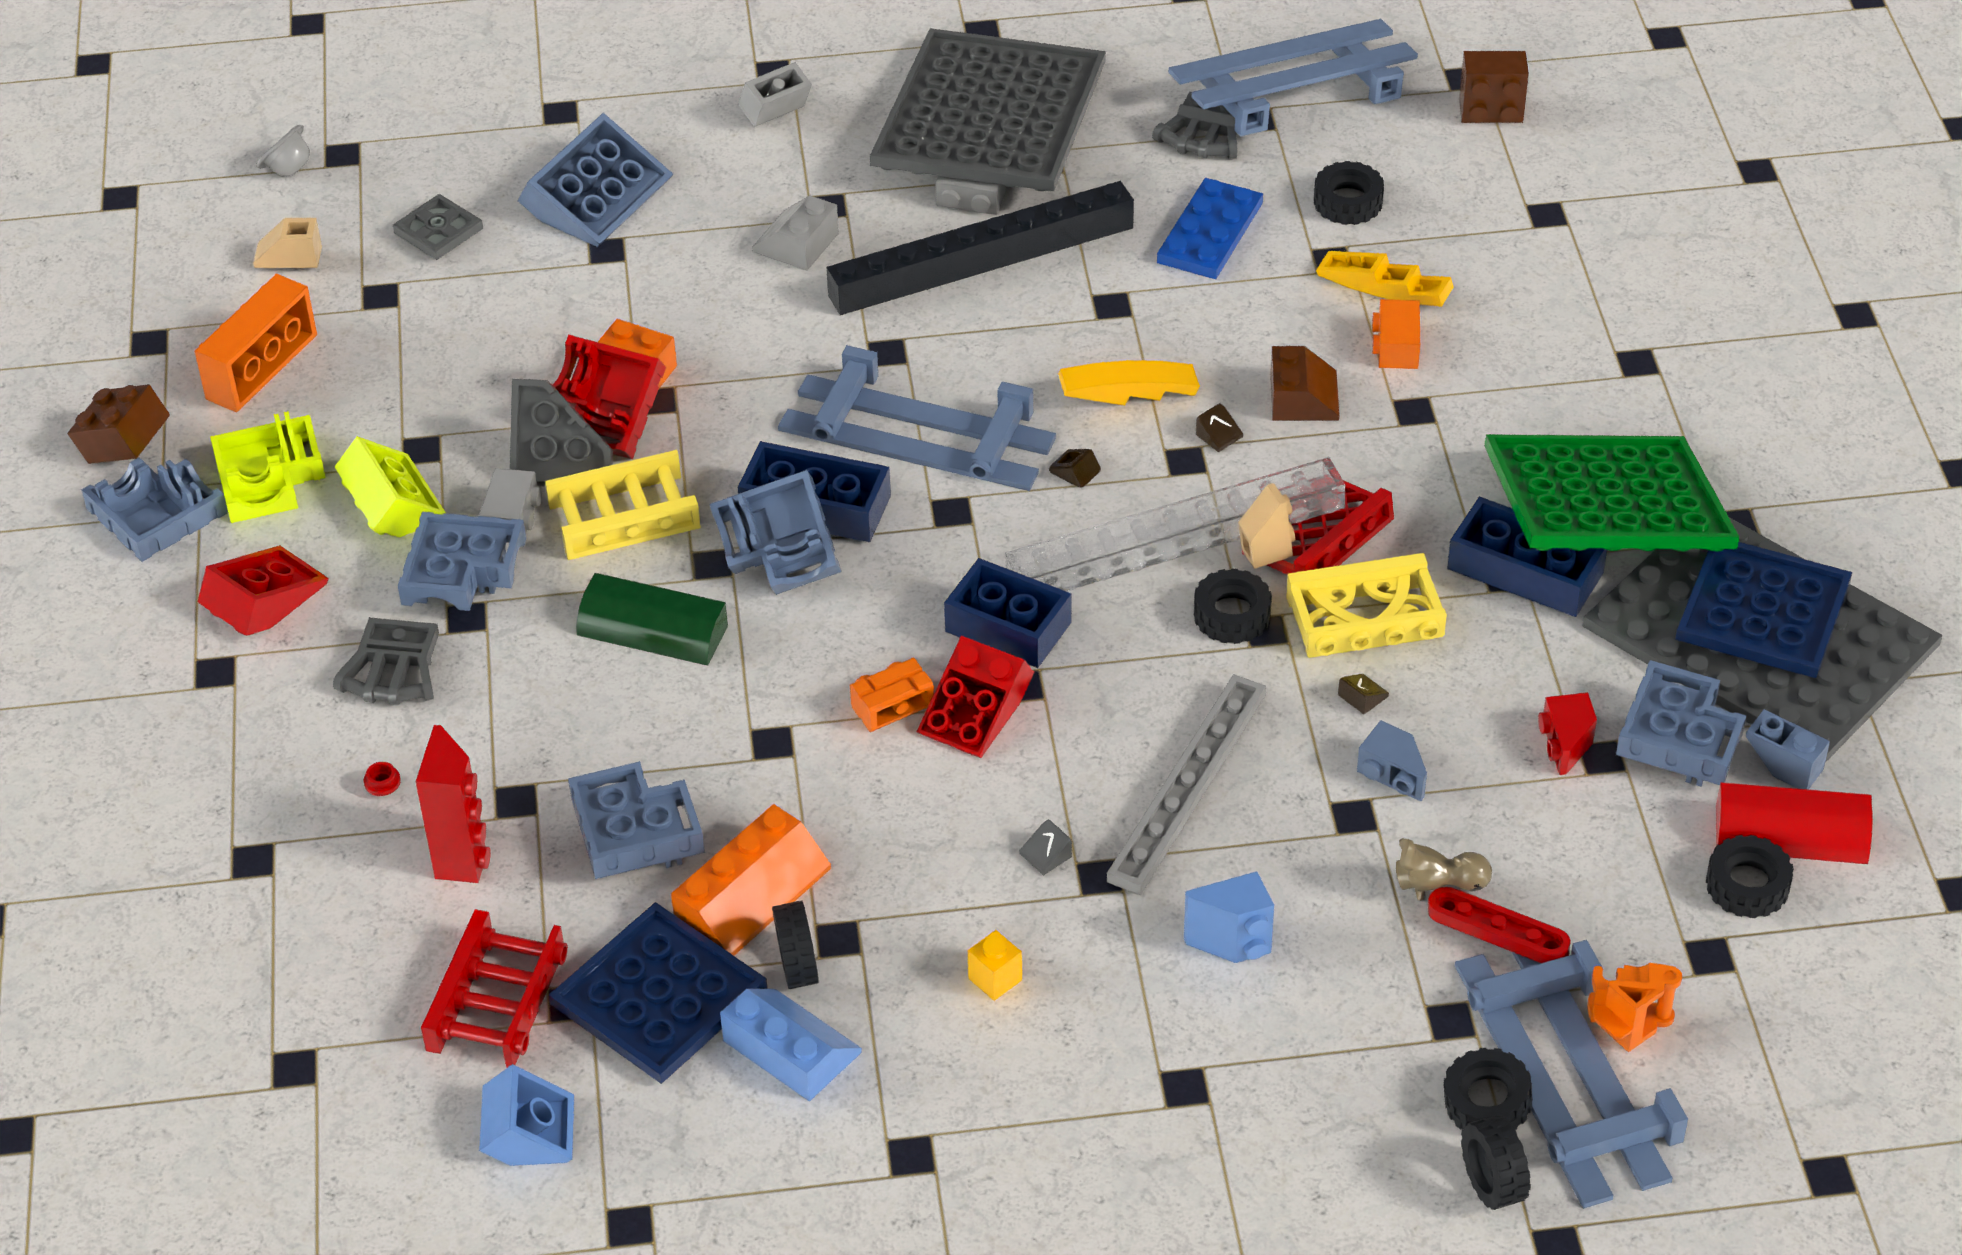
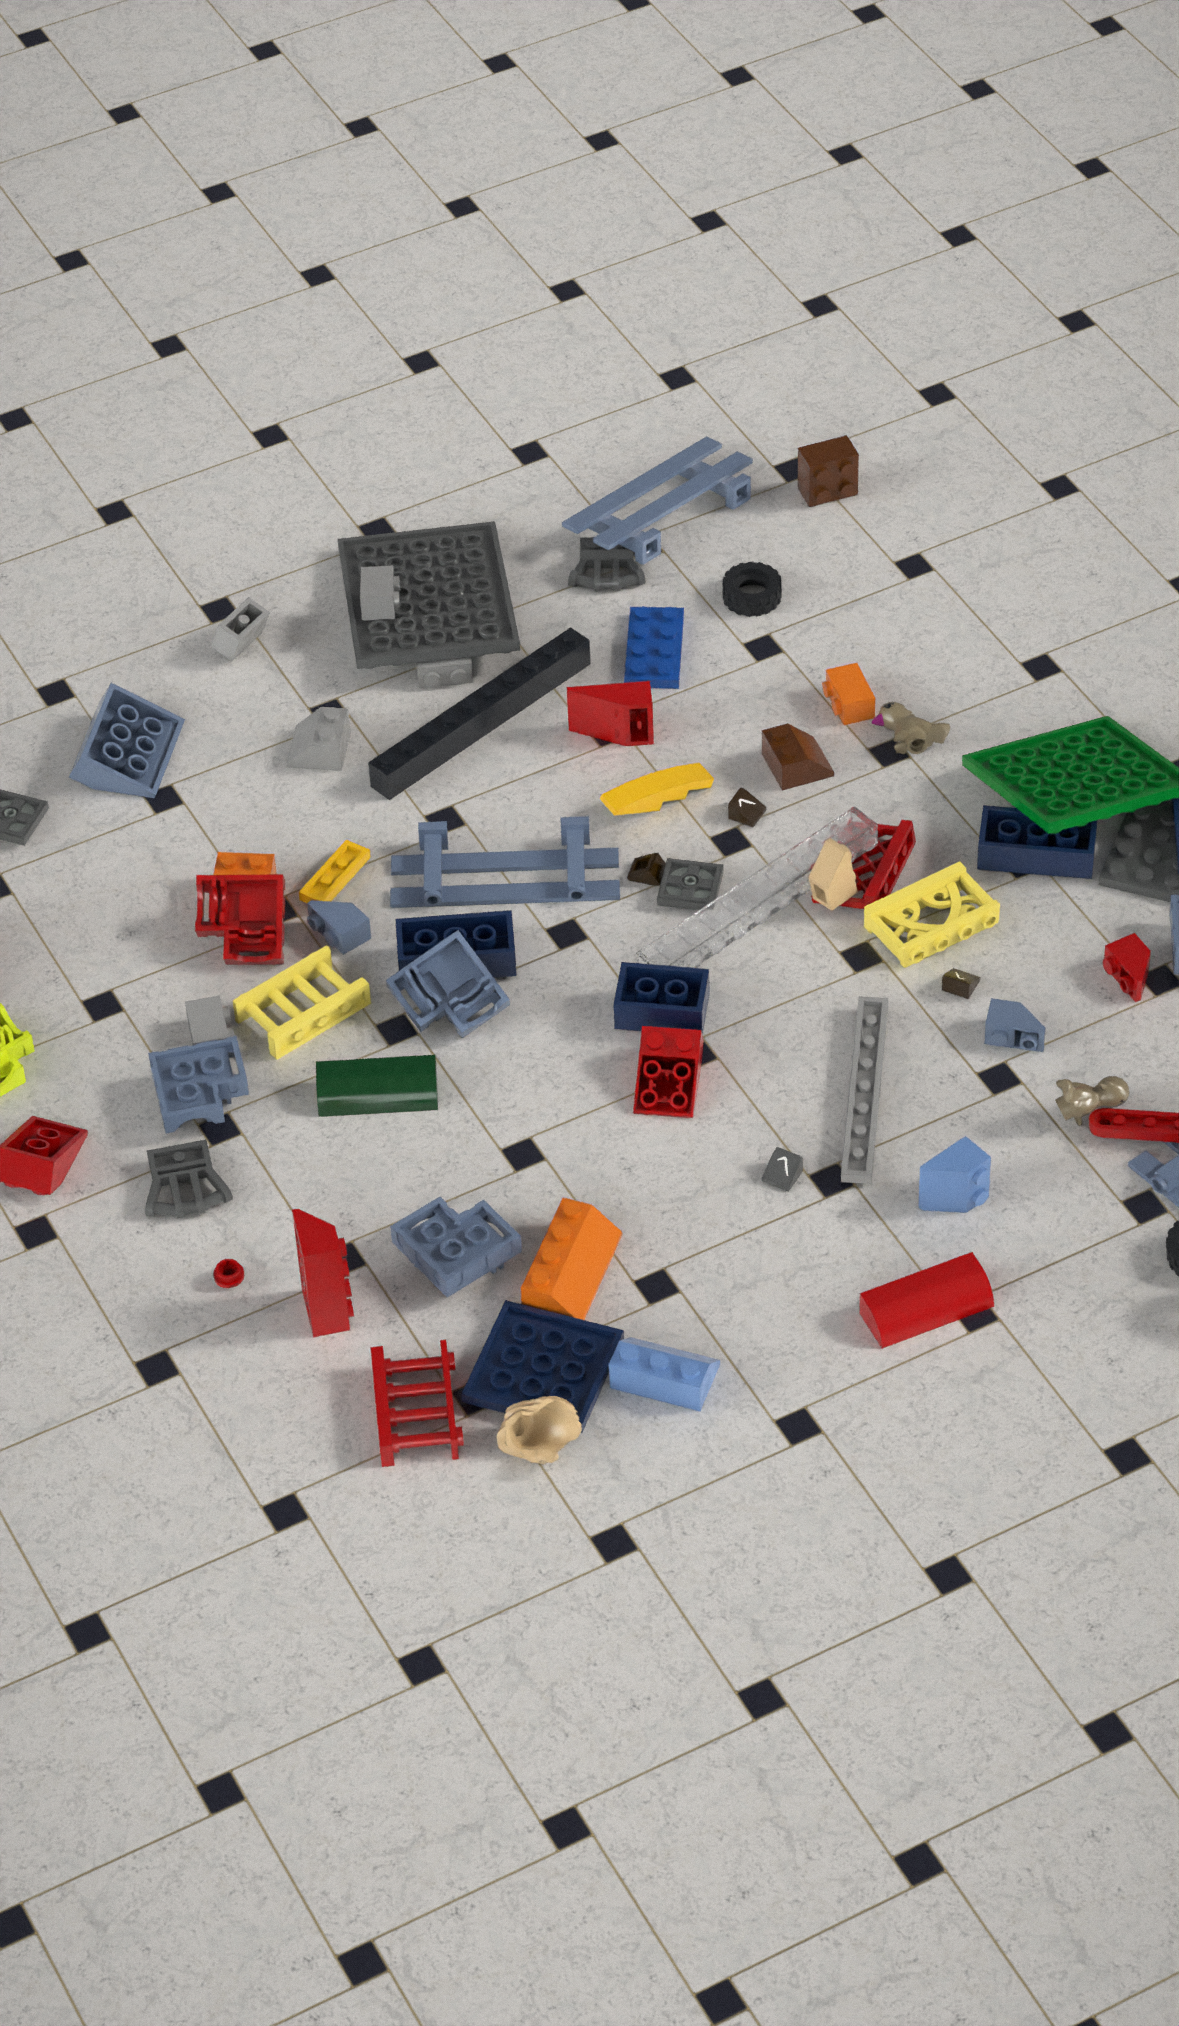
camera: 20 degrees left, 0 degrees up
neon yellow slope [335,436,446,538] -> none
medium blue slope [479,1064,574,1166] -> none
dark grey plate [510,379,613,481] -> none
black tyre [772,900,819,989] -> none
orange brick [850,657,934,732] -> none
yellow brick [967,930,1022,1001] -> none
black tyre [1194,568,1272,644] -> none
yellow slope [1316,251,1454,307] -> none
none -> yellow plate [299,840,371,903]
none -> sand blue slope [307,900,371,955]
none -> light grey brick [360,565,400,620]
none -> tan hair [496,1396,582,1465]
none -> red slope [567,681,654,746]
none -> dark grey piece [657,858,724,912]
none -> red brick [859,1252,994,1349]
none -> dark tan animal [872,701,950,754]

